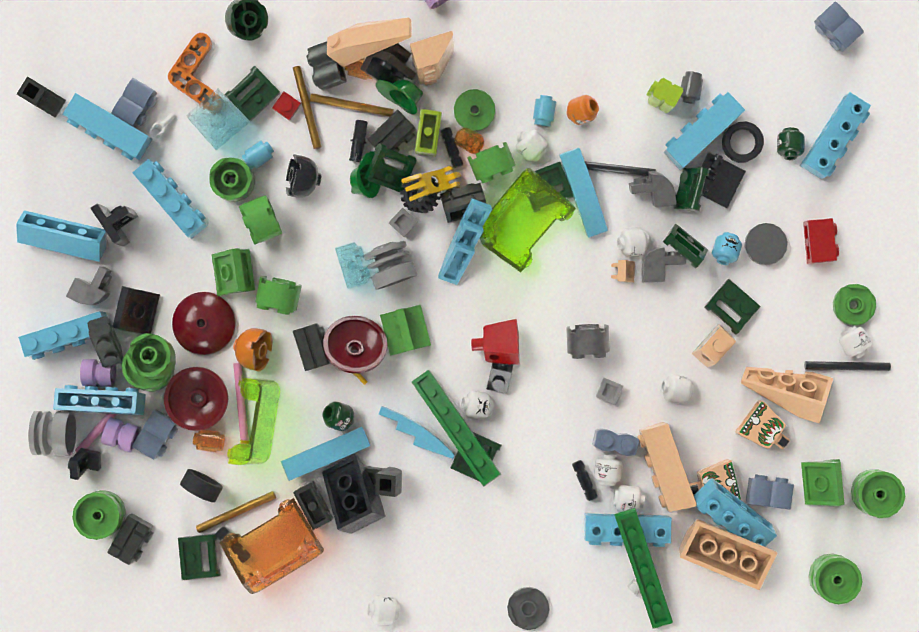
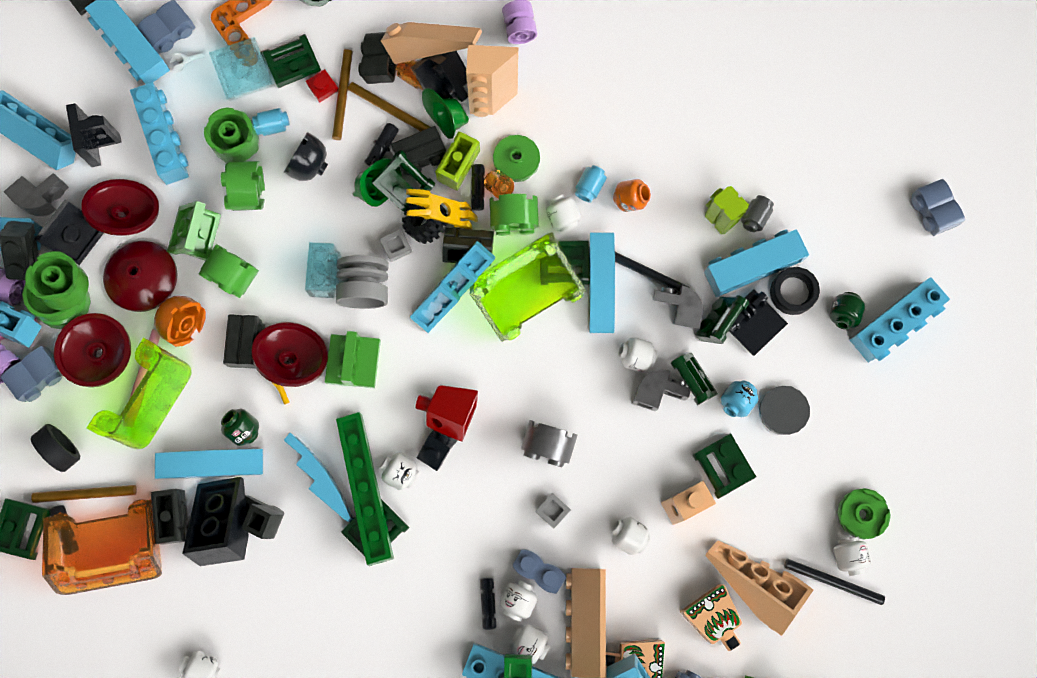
camera: 15 degrees right, 10 degrees down
clear orange brick [193,430,225,453] -> none
light nougat tile [611,260,635,282] -> none
red brick [803,218,839,264] -> none
none -> dark red dish [81,179,159,236]

